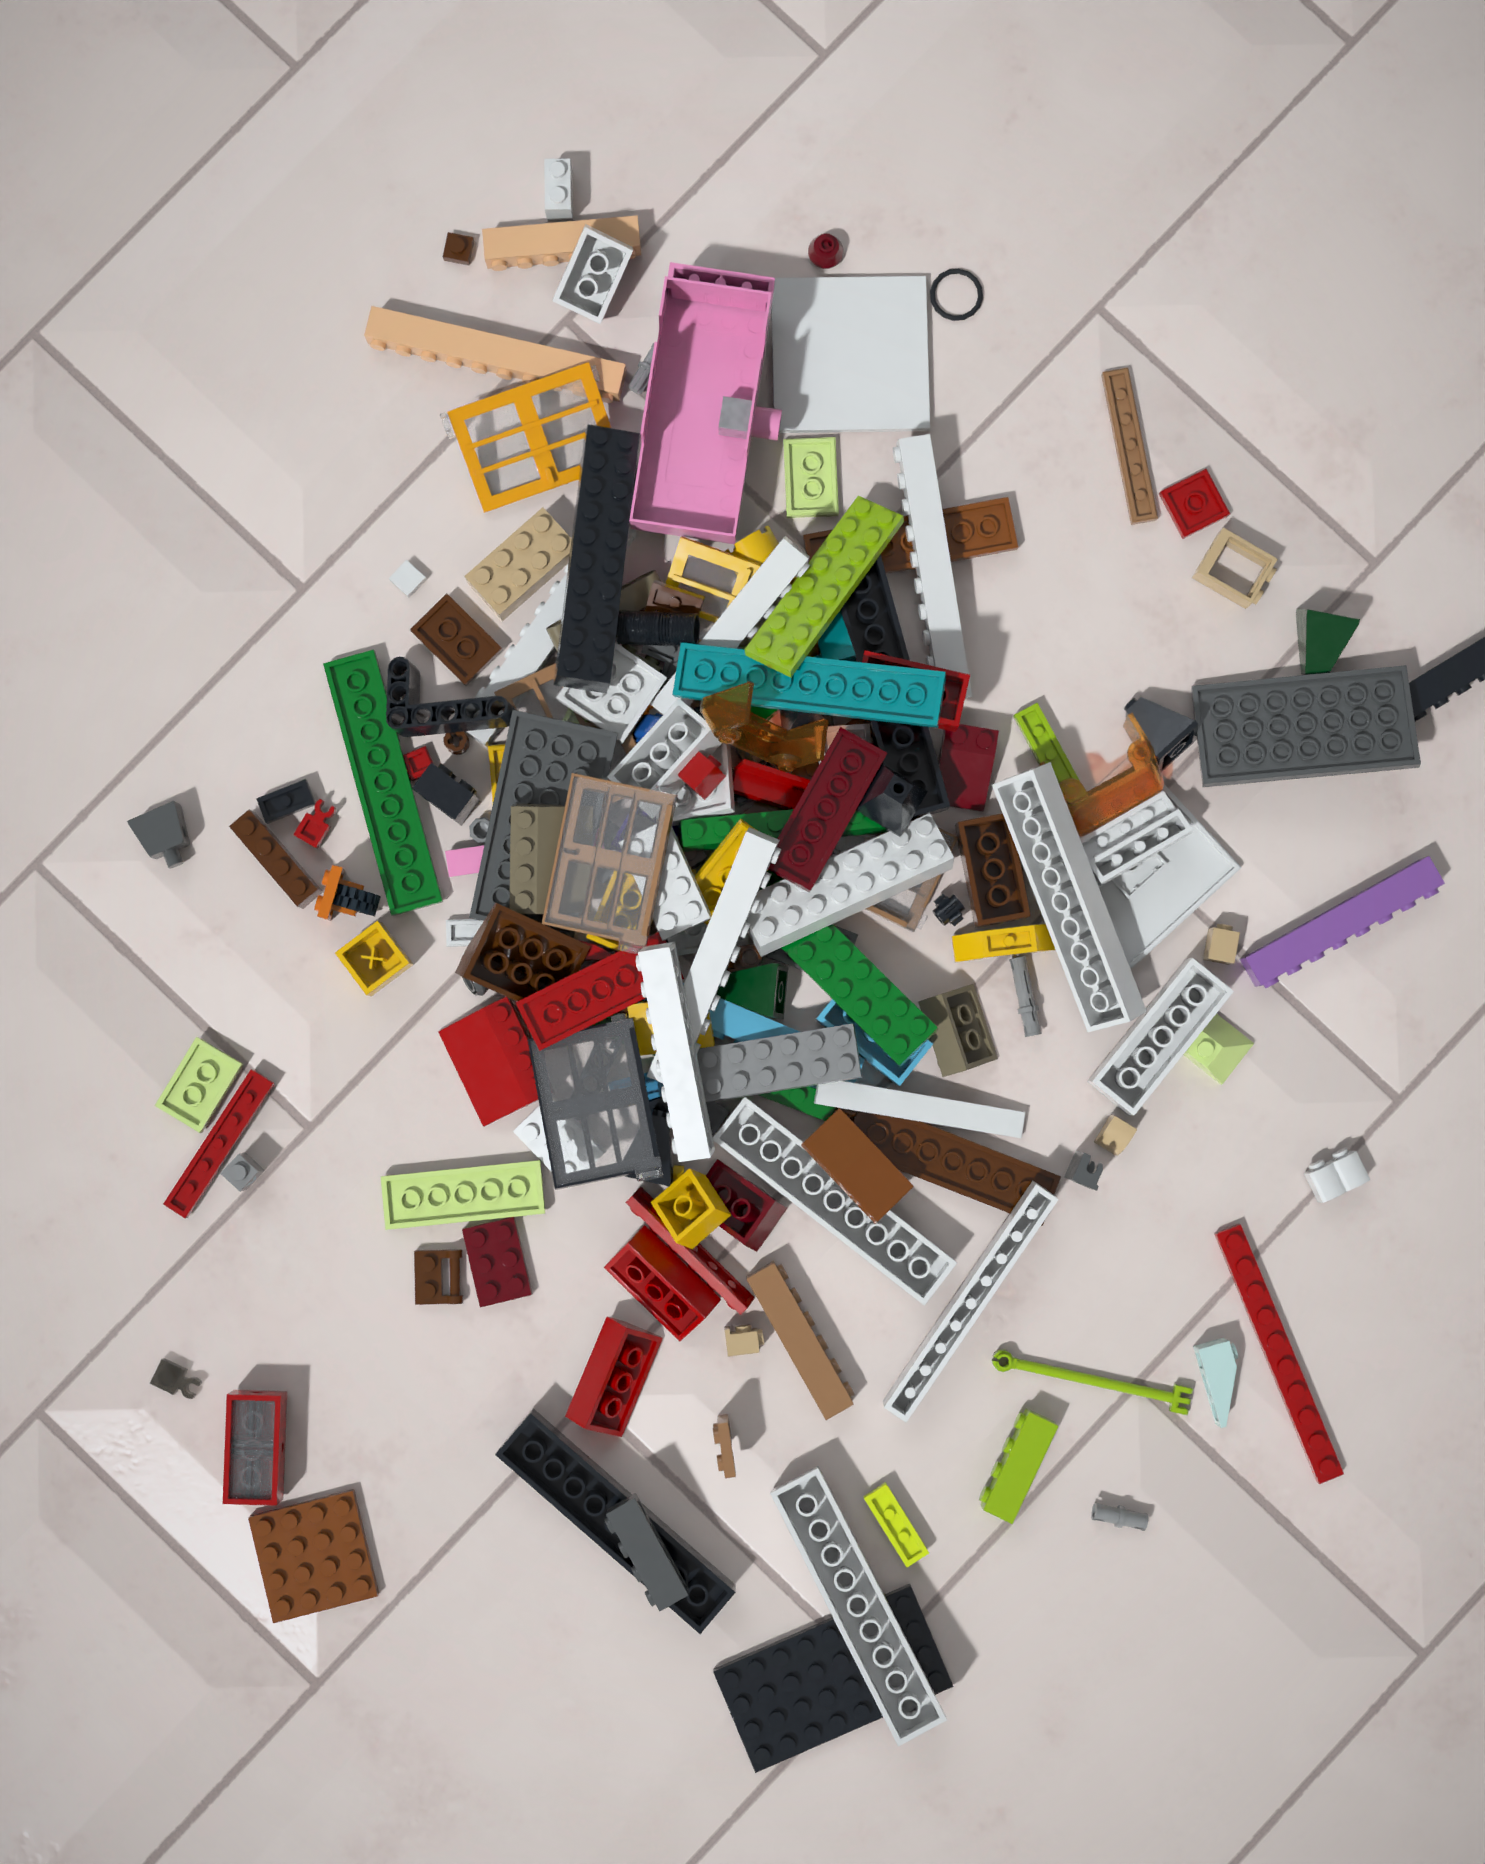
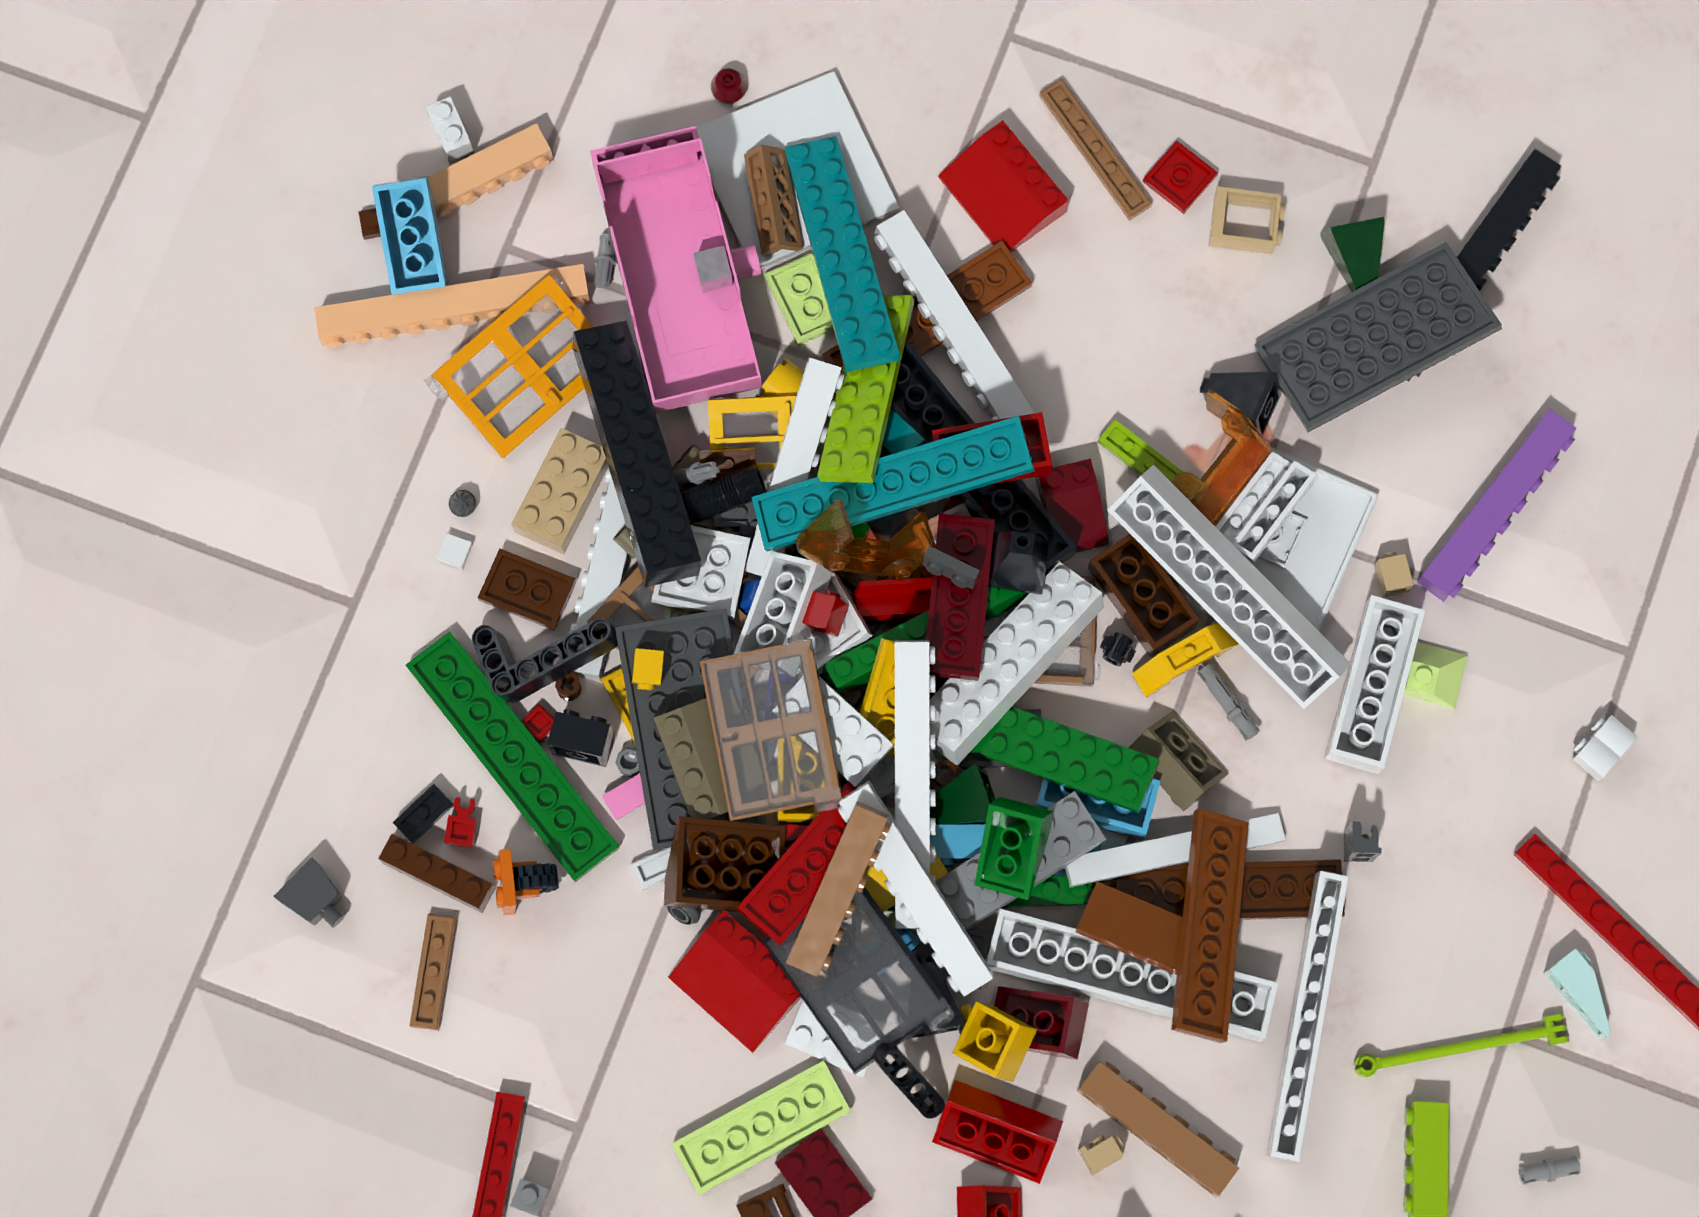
camera: 20 degrees left, 10 degrees down
yellowish green plate [155,1037,244,1133] -> none
yellow brick [335,921,414,996] -> none
white brick [553,224,633,324] -> none
red plate [625,1187,755,1315] -> none
black piece [930,268,983,321] -> none
tan brick [1094,1115,1137,1156] -> none
none -> medium azure brick [372,176,449,295]
none -> medium nougat tile [409,914,457,1031]
none -> dark grey plate [449,490,476,517]
none -> yellow brick [632,648,664,691]
none -> light grey axle [676,461,720,486]
none -> medium nougat fence [744,145,803,256]
none -> teal plate [784,136,900,372]
none -> medium nougat brick [786,801,891,977]
none -> black beam [873,1042,945,1119]
none -> dark grey plate [922,546,980,590]
none -> red slope [938,120,1069,252]
none -> green slope [974,797,1053,900]
none -> dark orange plate [1171,808,1249,1043]

